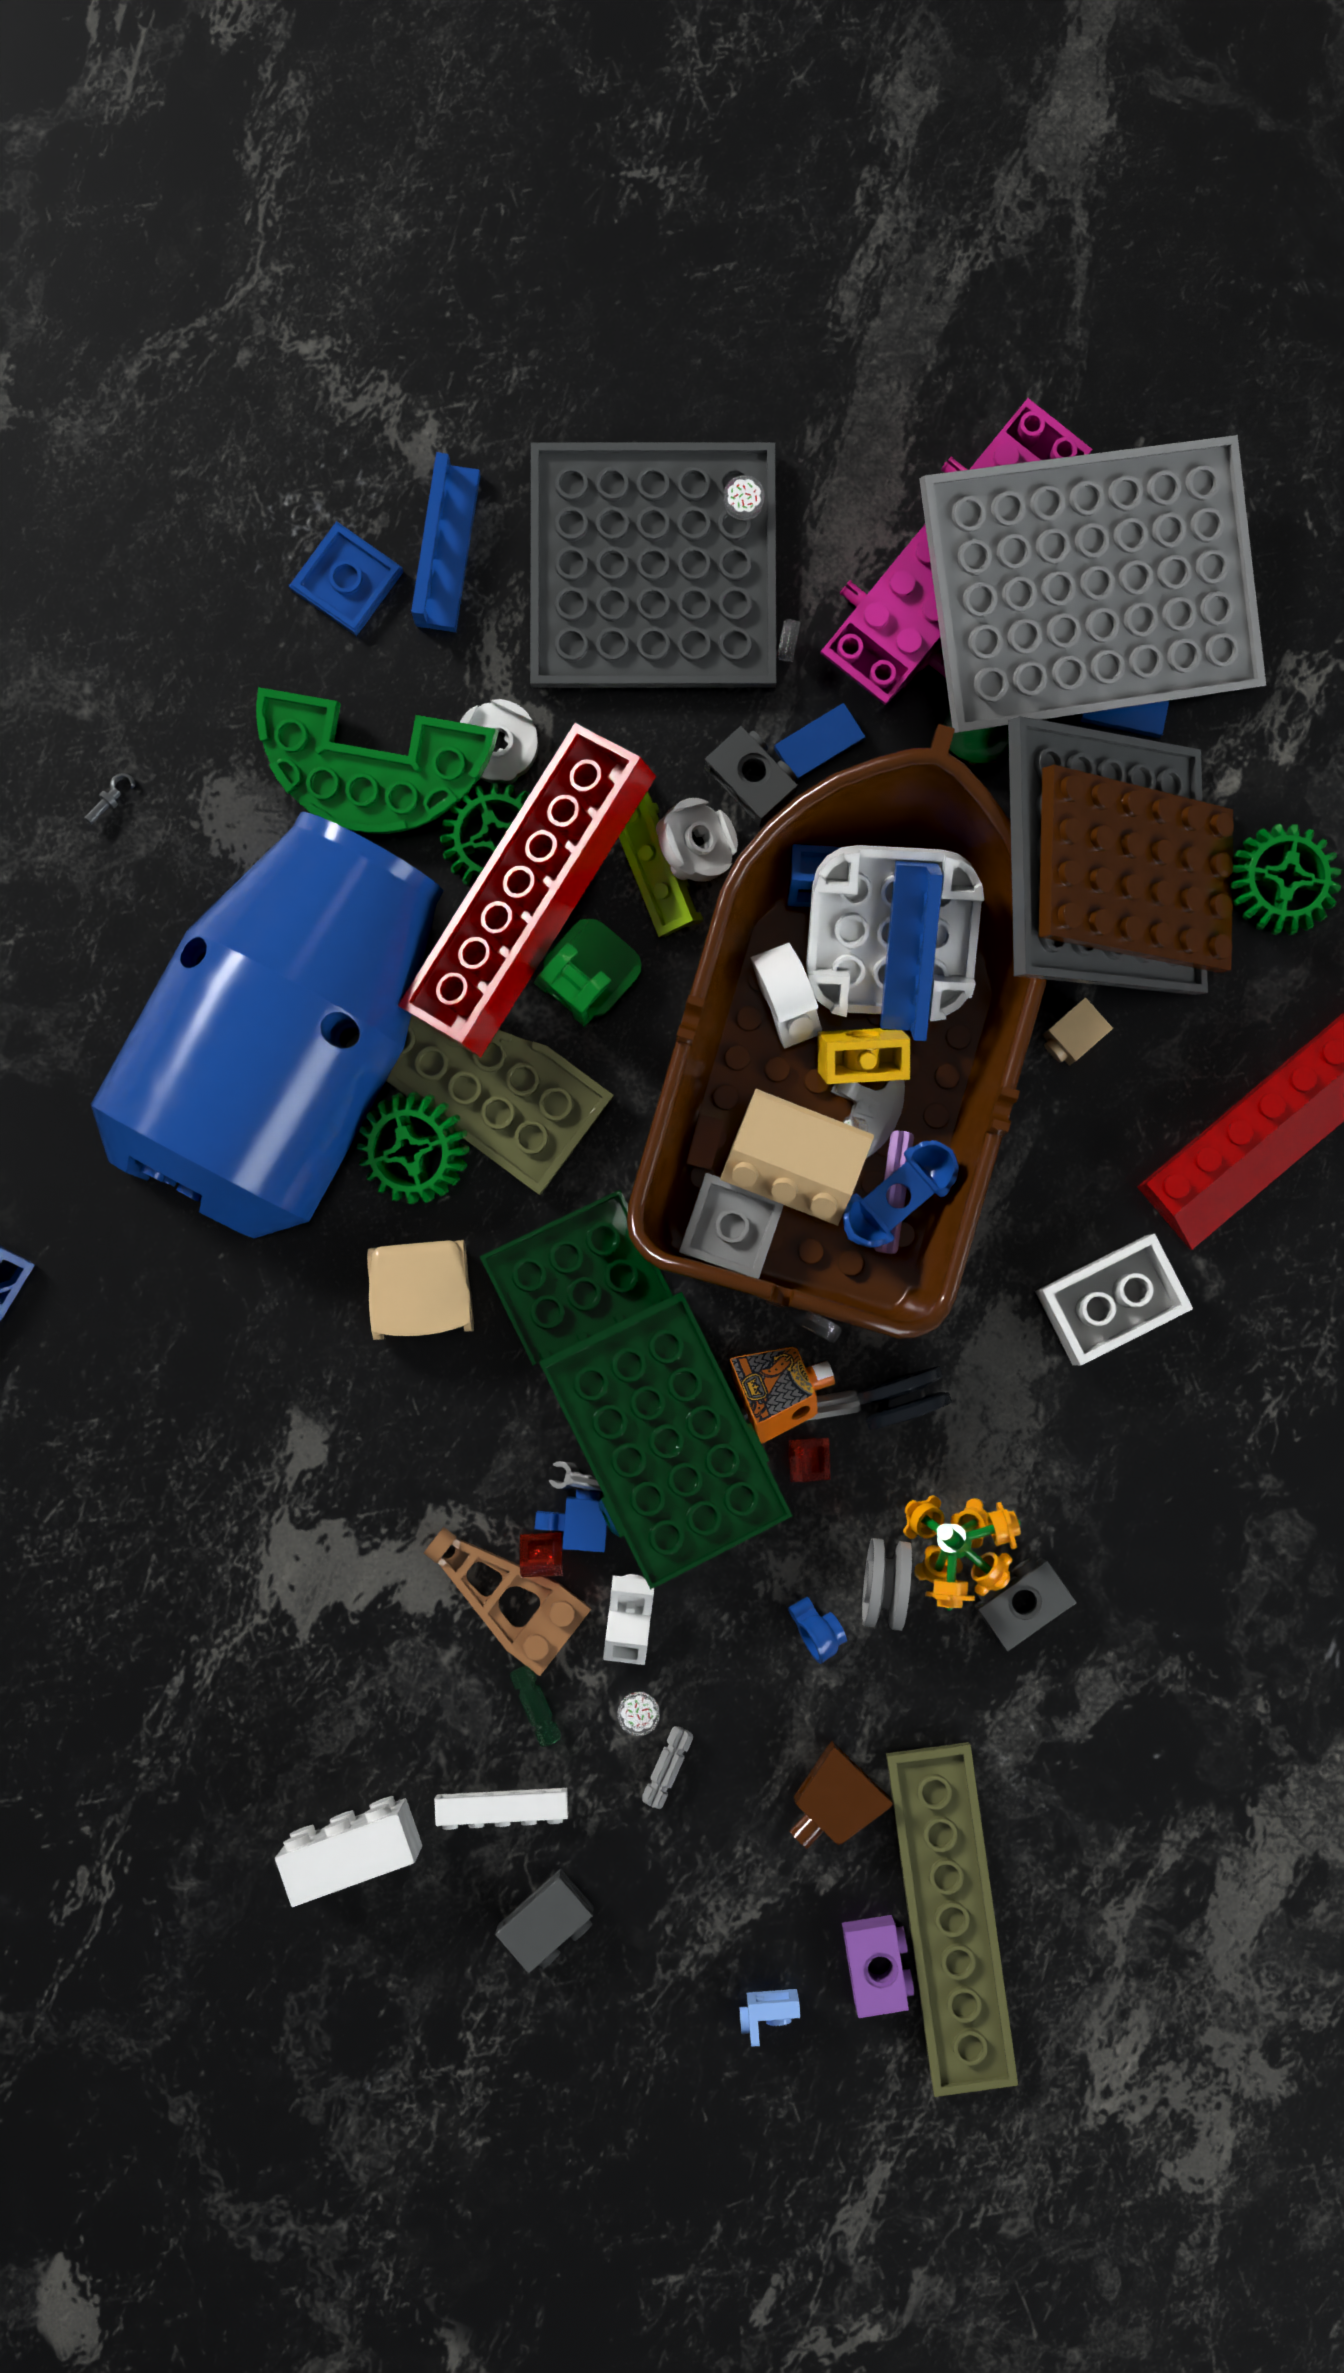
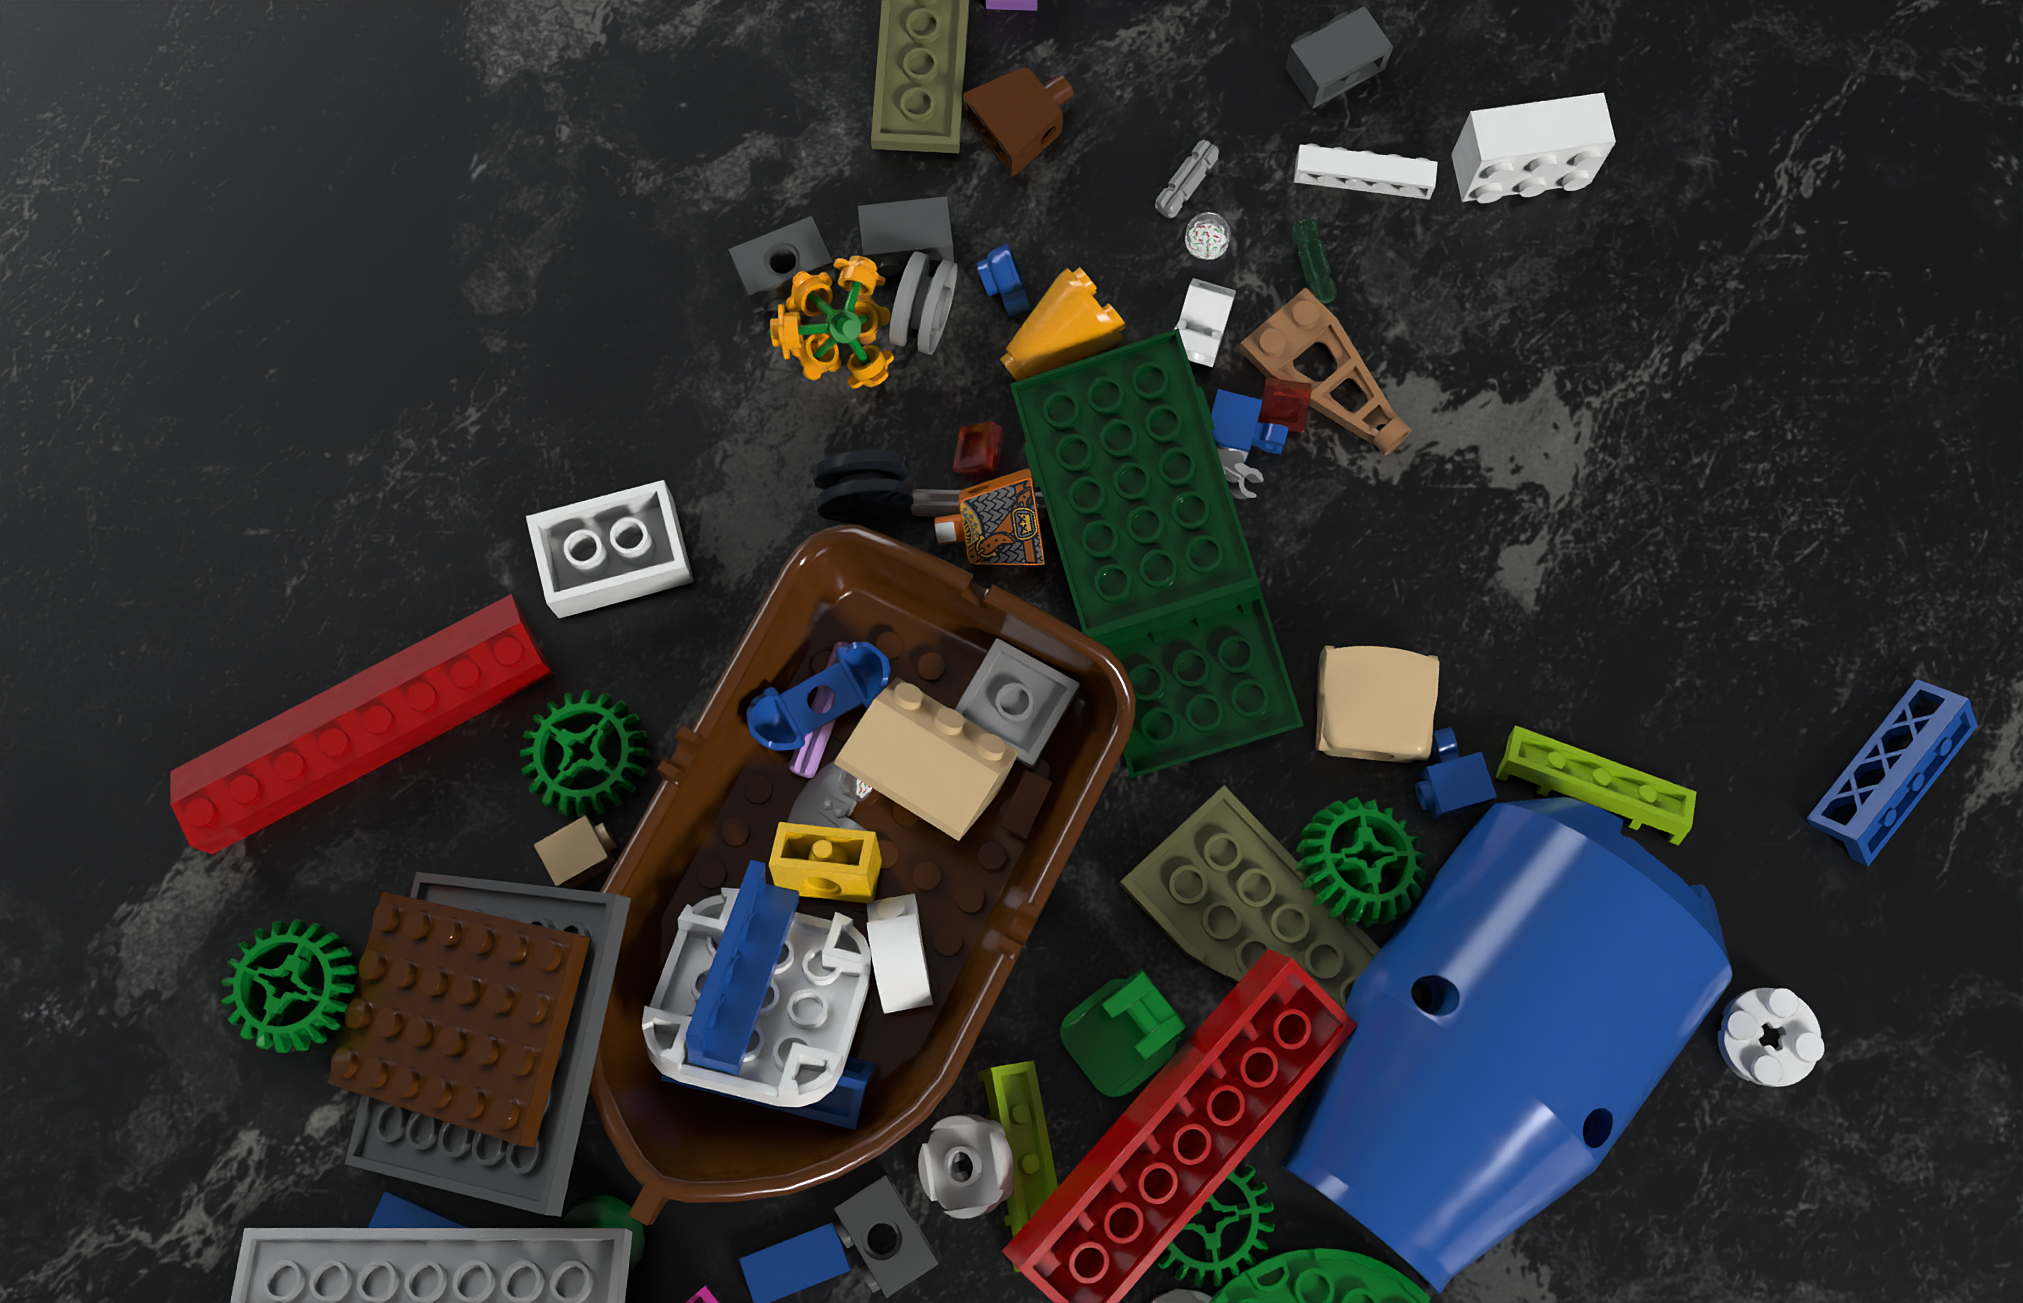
camera: 165 degrees left, 10 degrees down
none -> green gear [520,690,651,818]
none -> dark grey brick [858,196,954,277]
none -> light orange cone [1000,267,1126,381]
none -> blue brick [1415,727,1497,820]
none -> lime hinge [1496,725,1697,845]
none -> white plate [1718,987,1824,1087]

